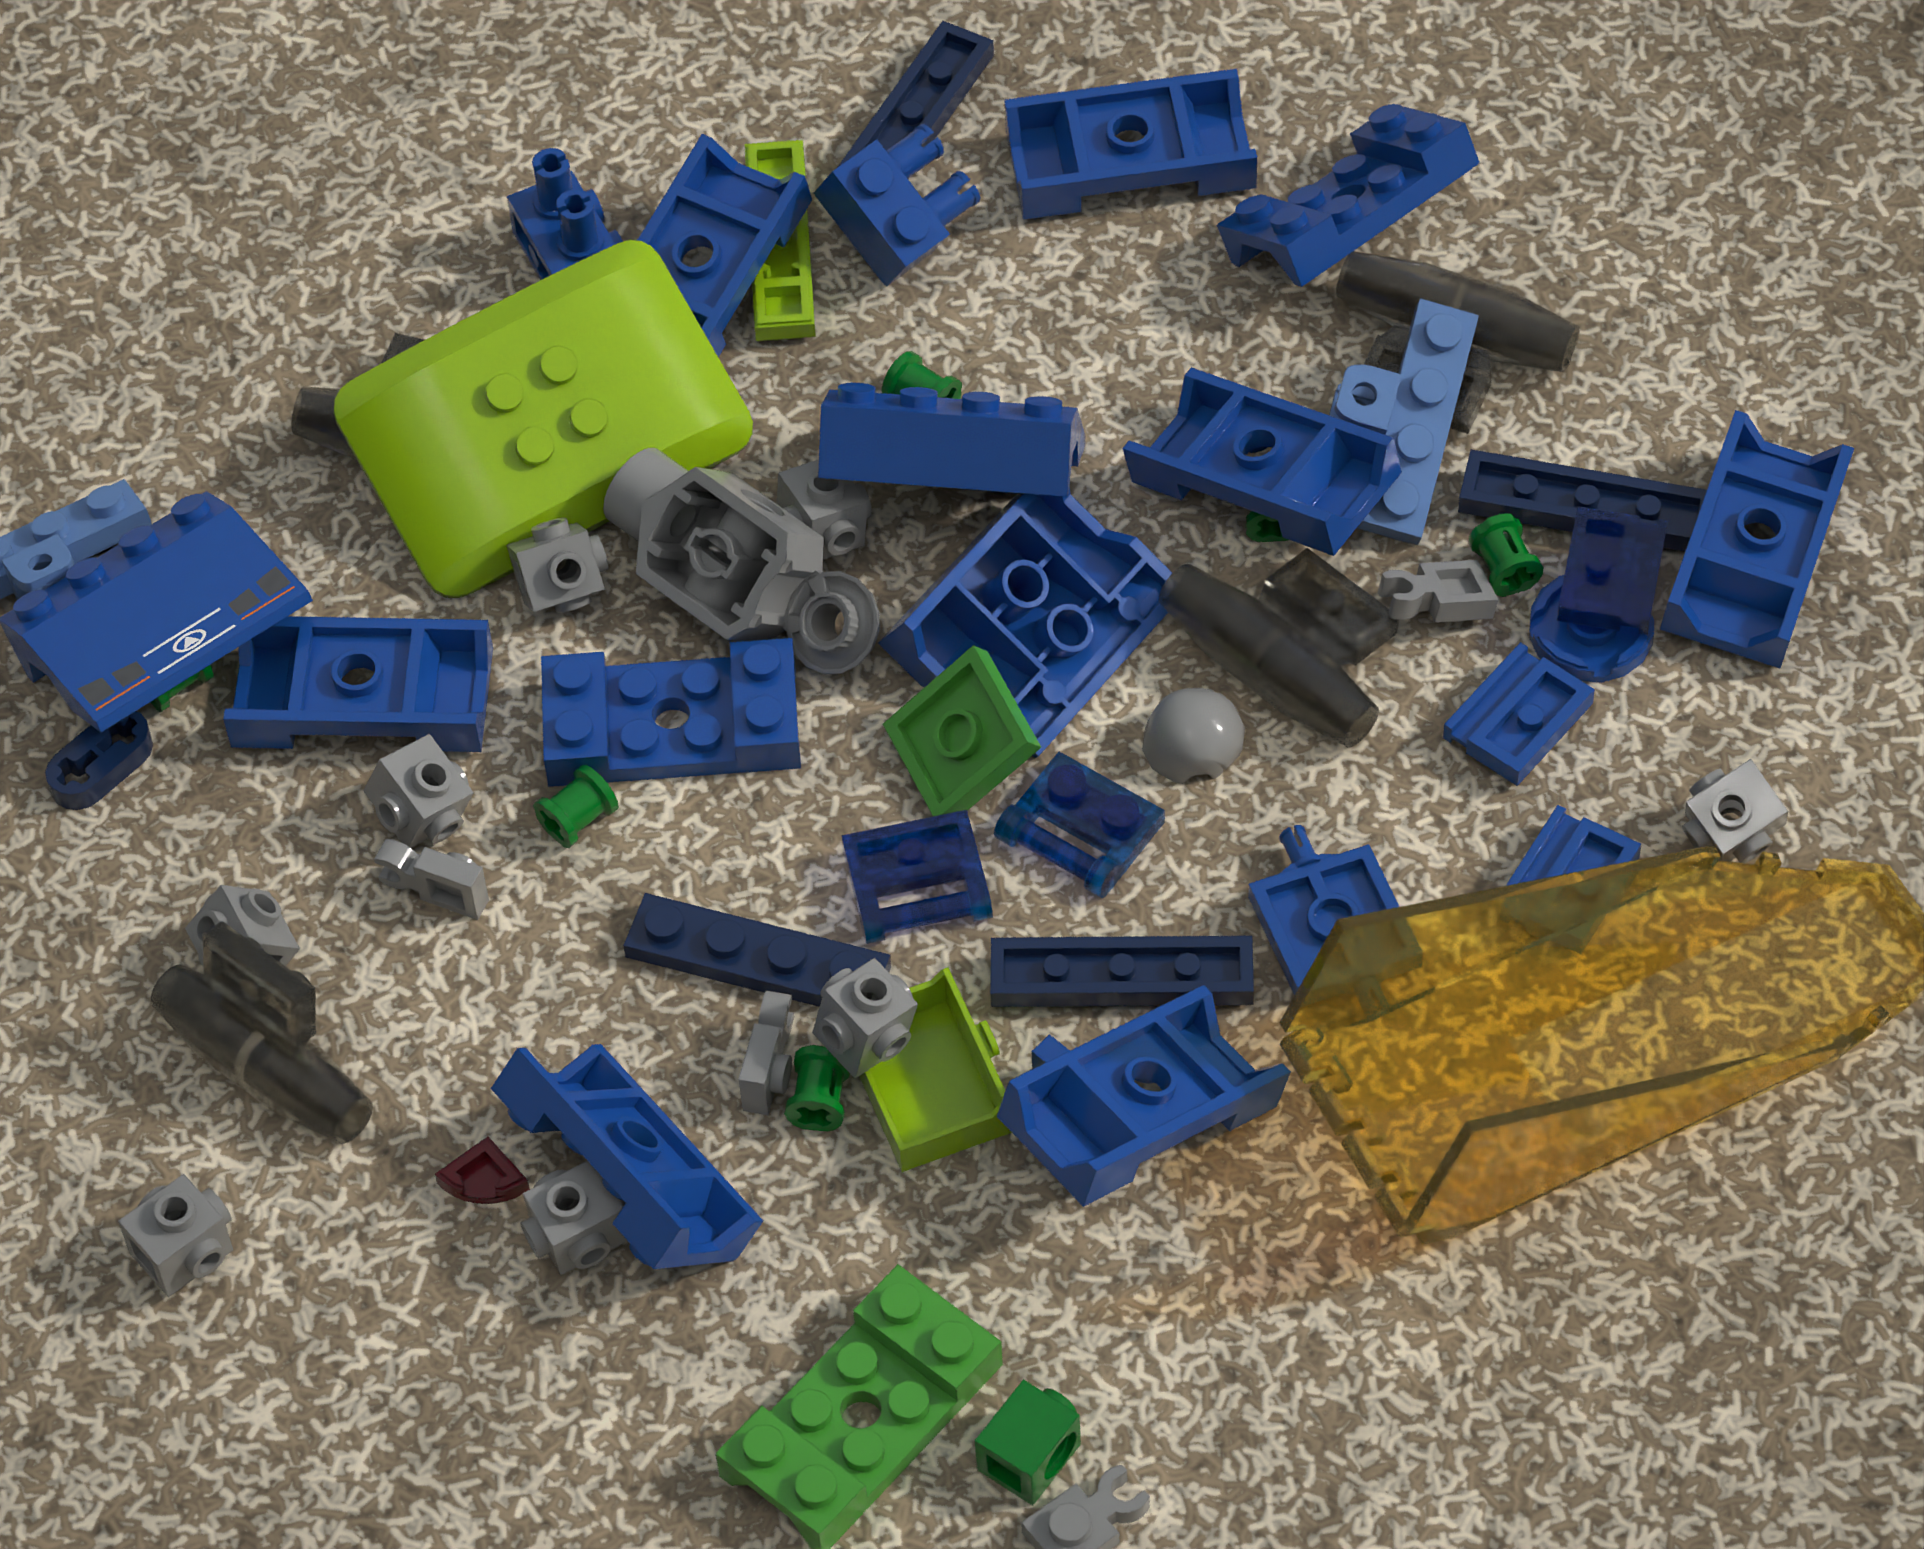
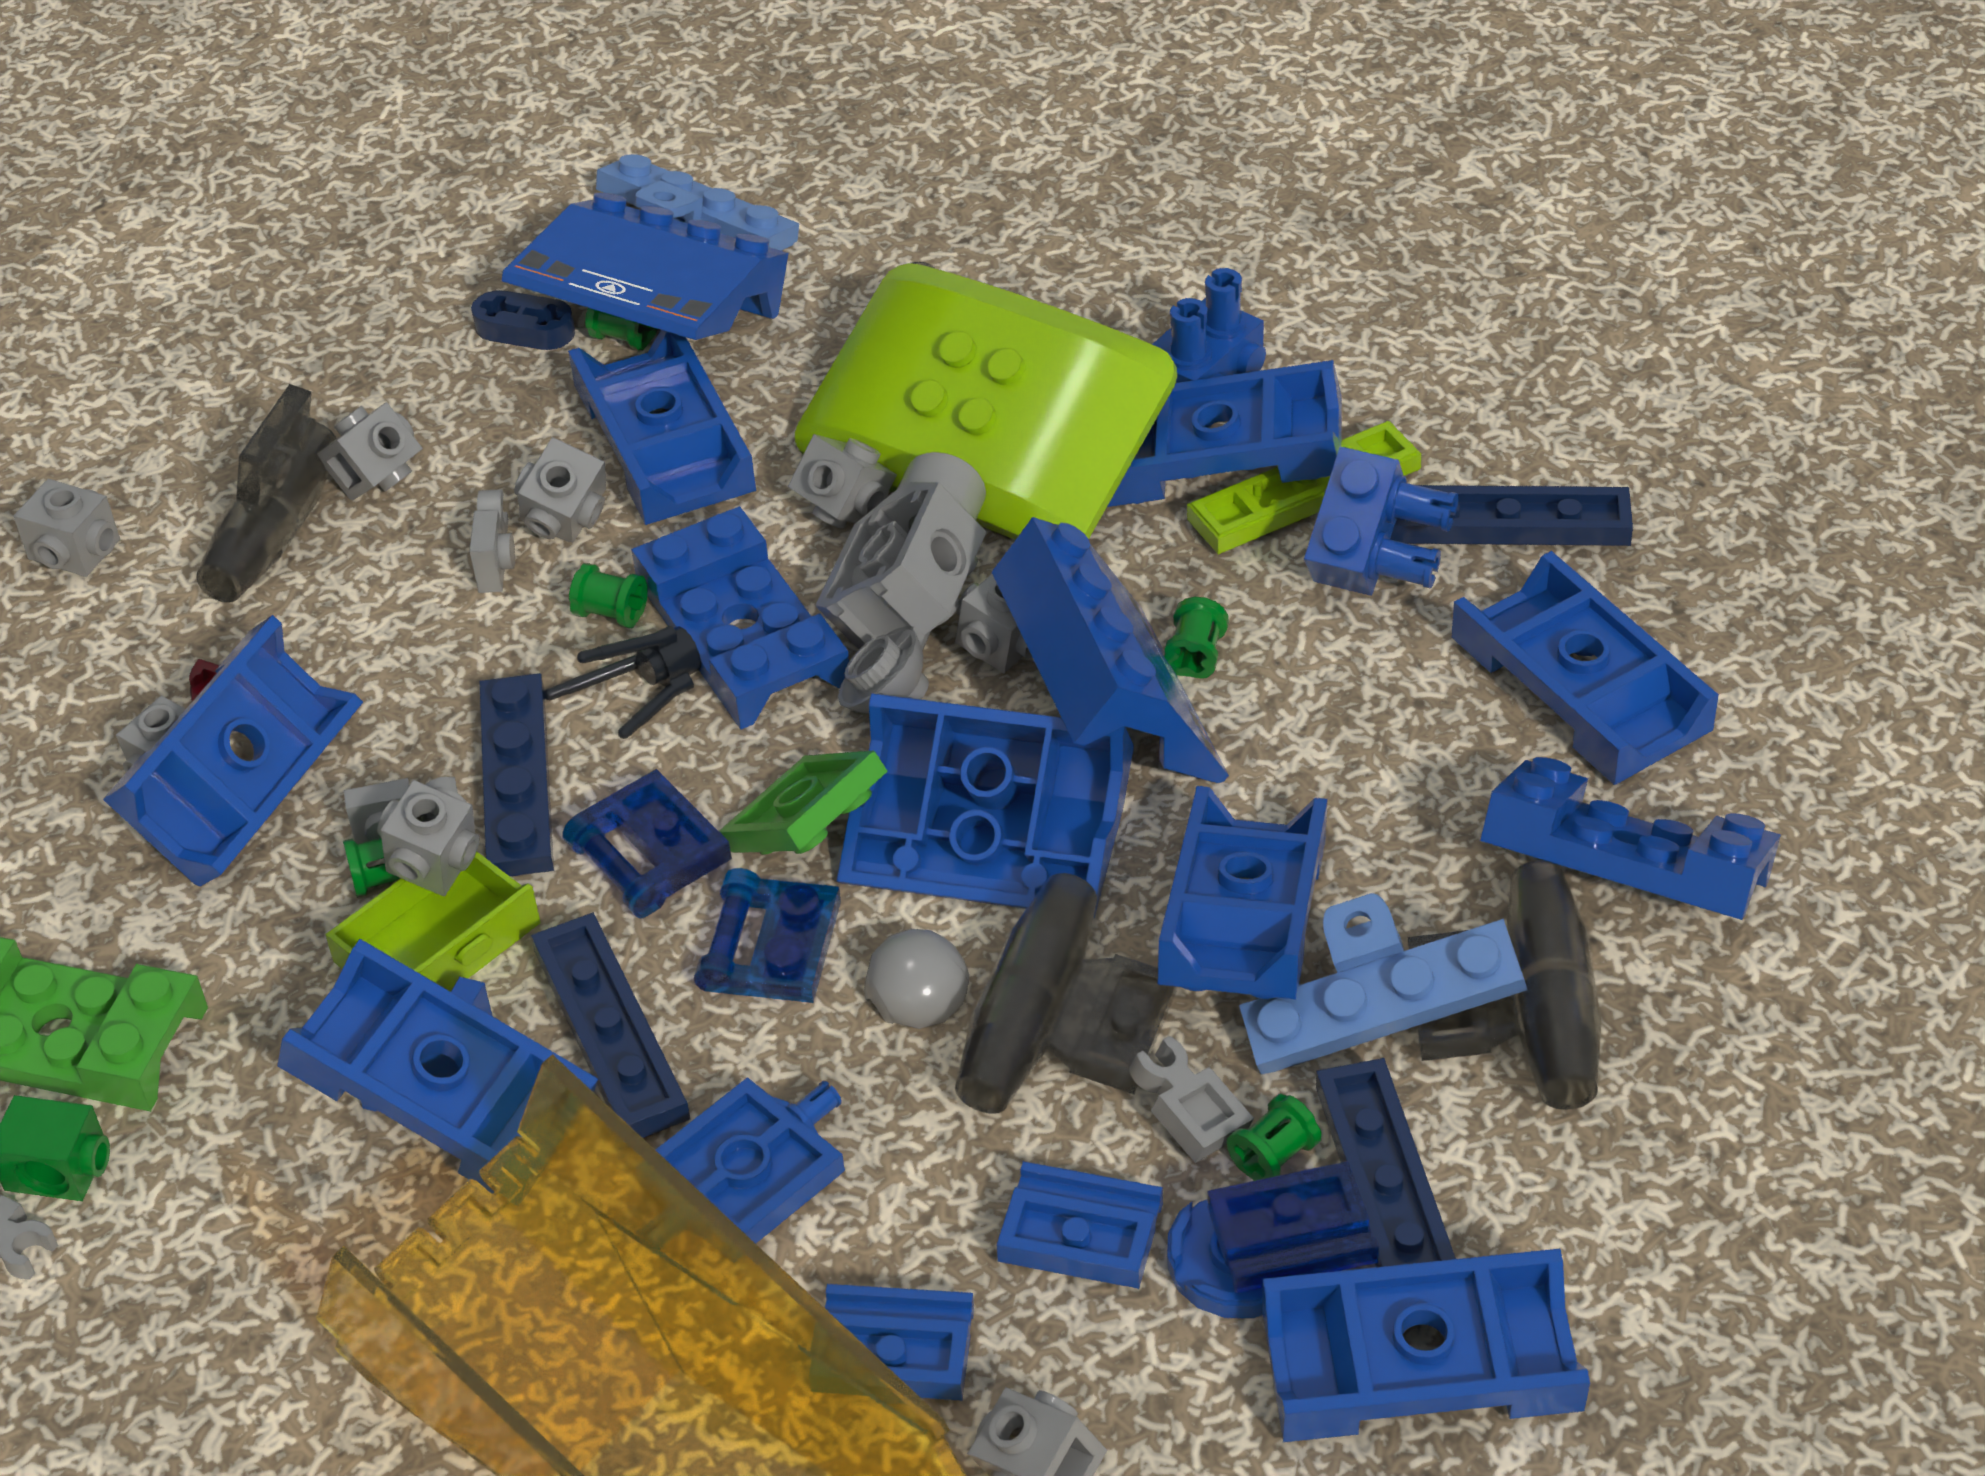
camera: 65 degrees right, 10 degrees down
none -> black plant [544,625,701,739]

